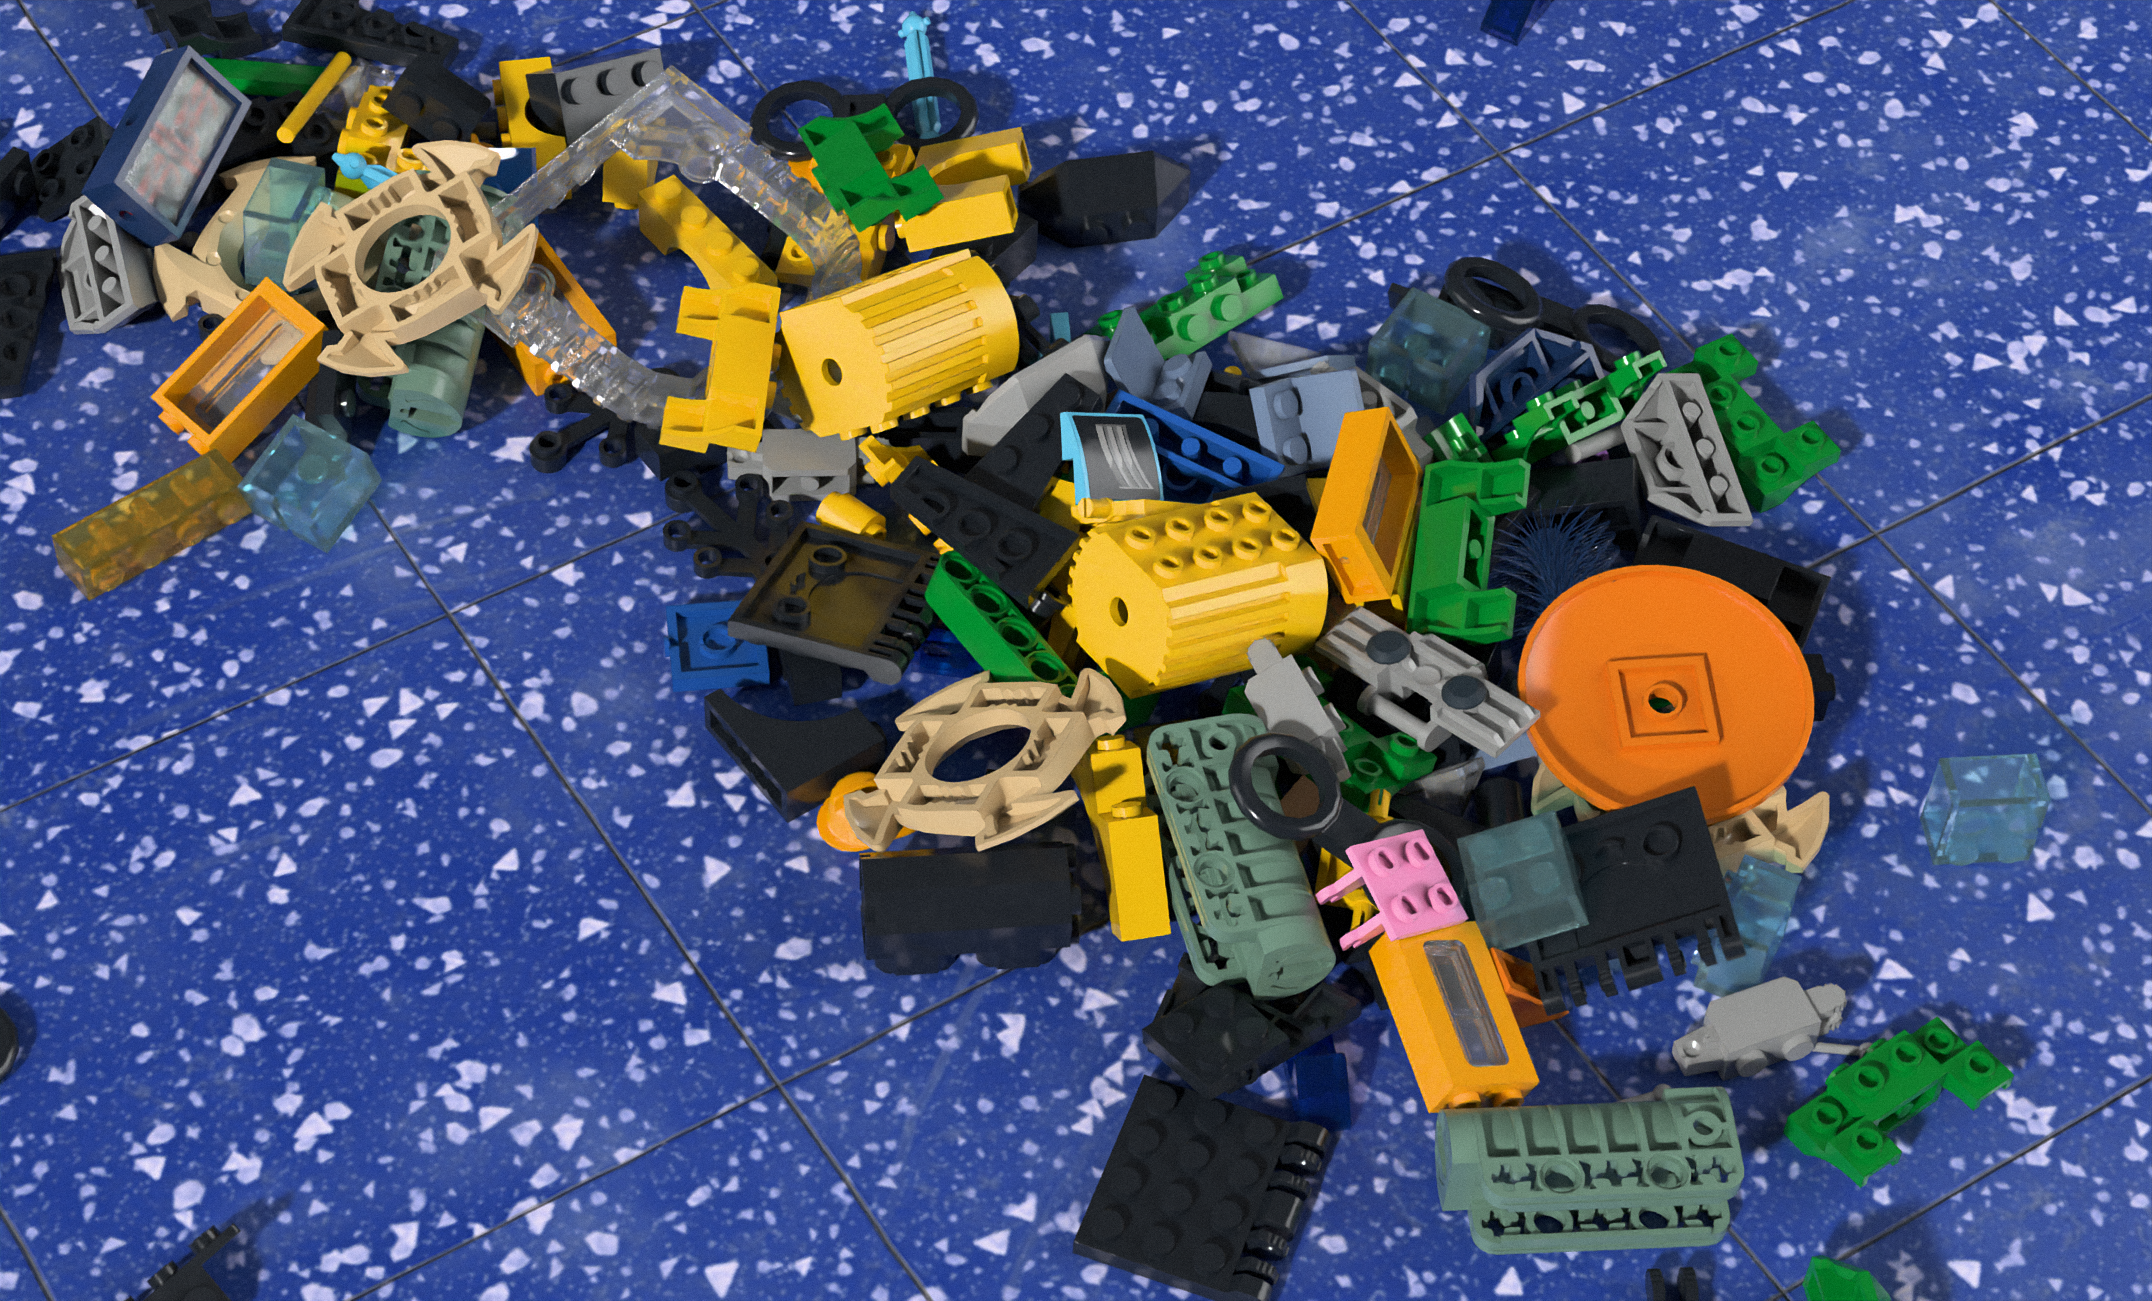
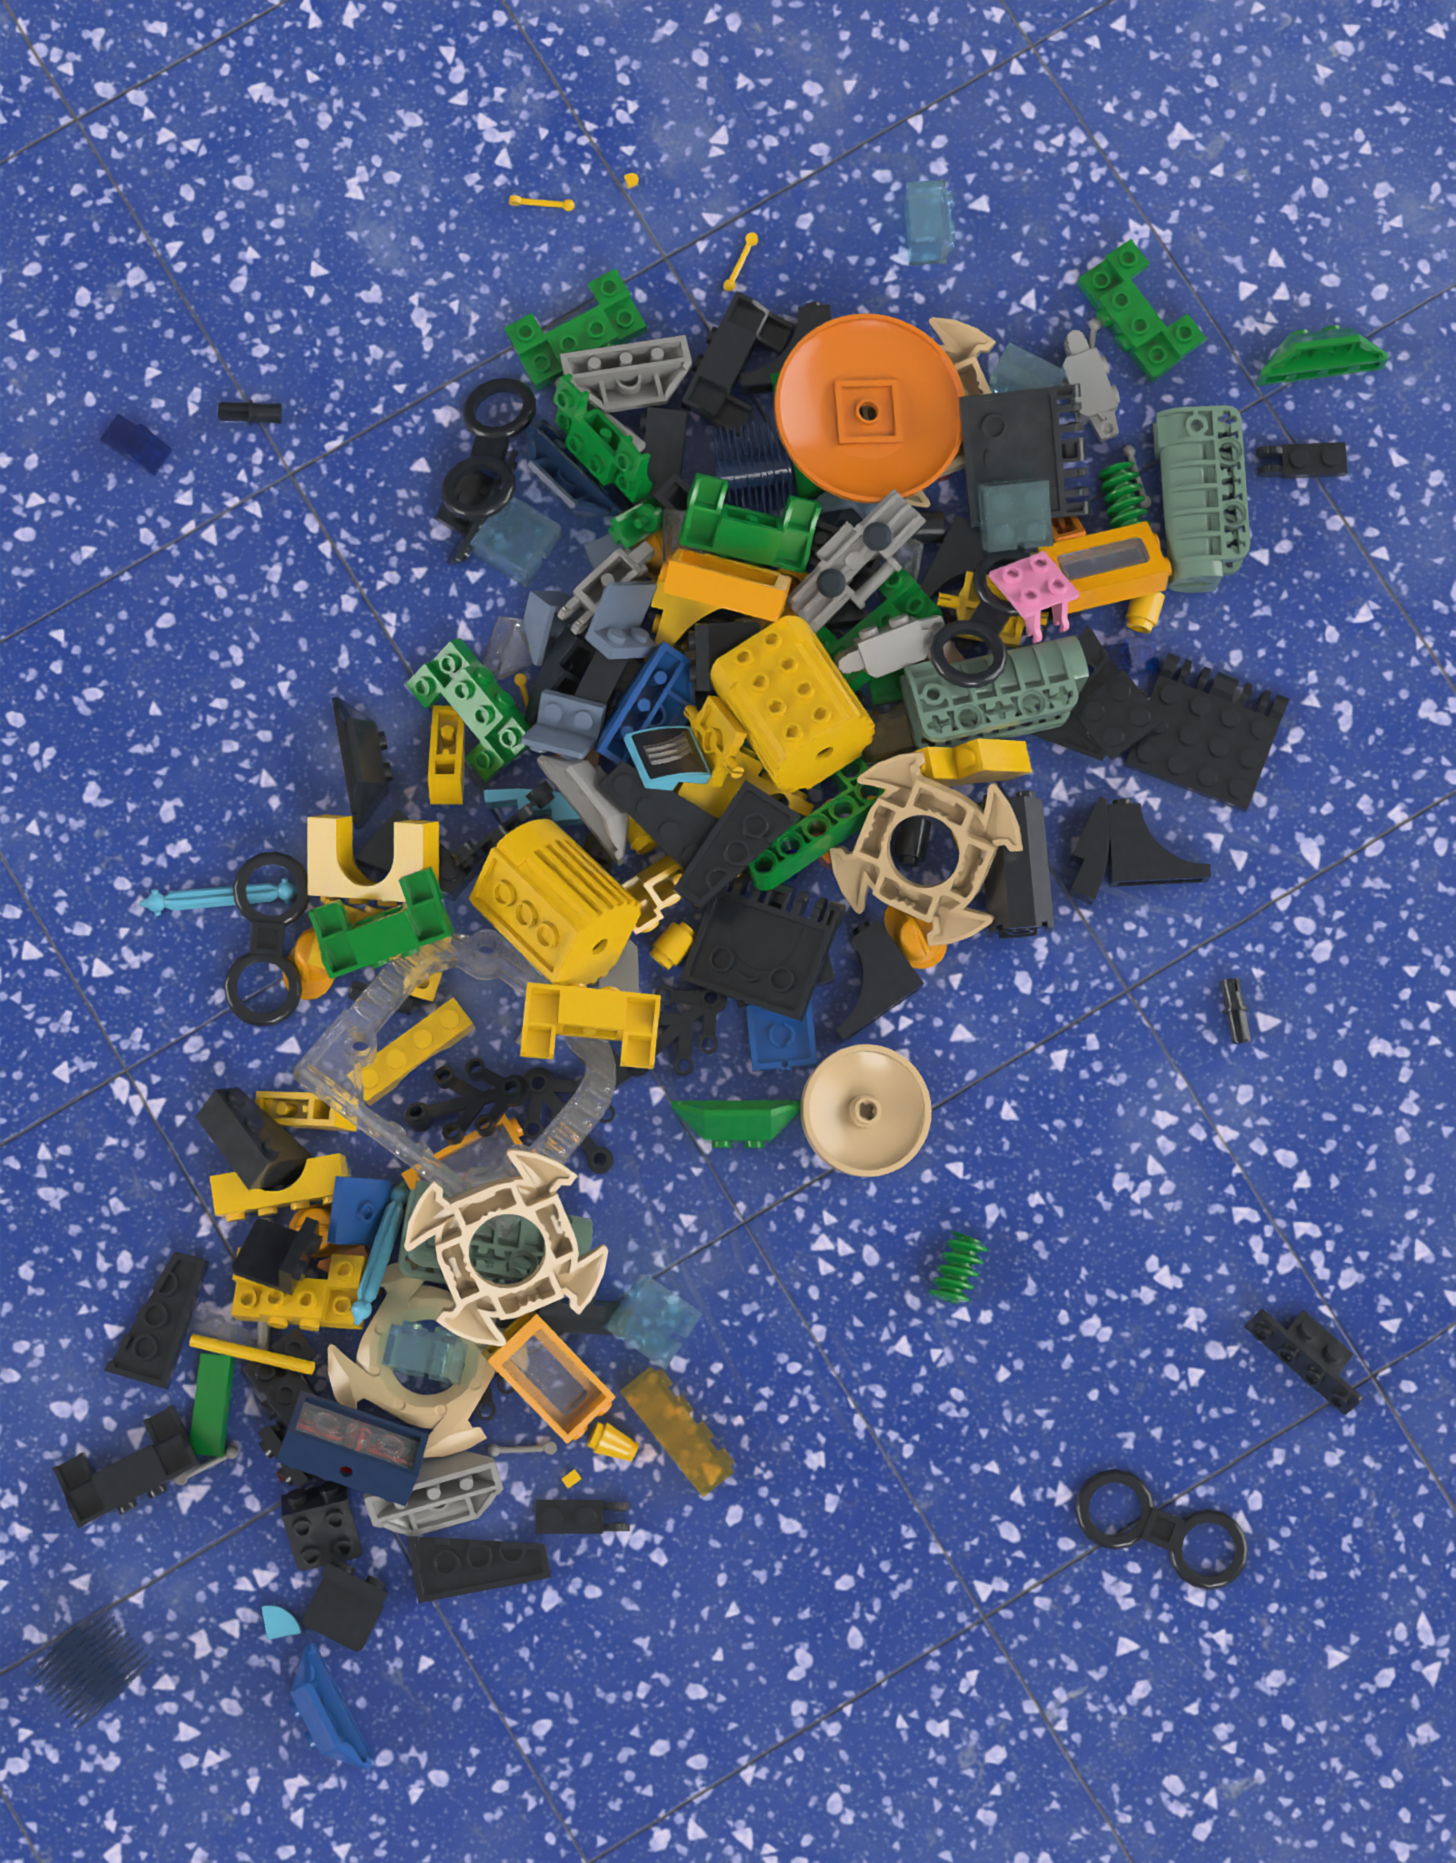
camera: 85 degrees left, 30 degrees up
none -> black axle [218,400,282,425]
none -> black plant [405,1058,530,1145]
none -> yellow slope [428,705,465,804]
none -> light grey hinge [487,1441,557,1457]
none -> yellow hinge [509,195,575,212]
none -> black hinge [536,1500,630,1534]
none -> yellow piece [561,1469,582,1489]
none -> yellow cone [587,1422,639,1462]
none -> yellow piece [624,173,639,189]
none -> green wedge [672,1100,801,1149]
none -> yellow hinge [723,232,758,292]
none -> tan dish [800,1044,932,1177]
none -> green piece [928,1231,988,1305]
none -> black slope [1068,796,1110,905]
none -> green piece [1098,462,1151,529]
none -> black arch [1107,799,1211,887]
none -> yellow brick [1125,592,1165,634]
none -> black axle [1220,978,1251,1044]

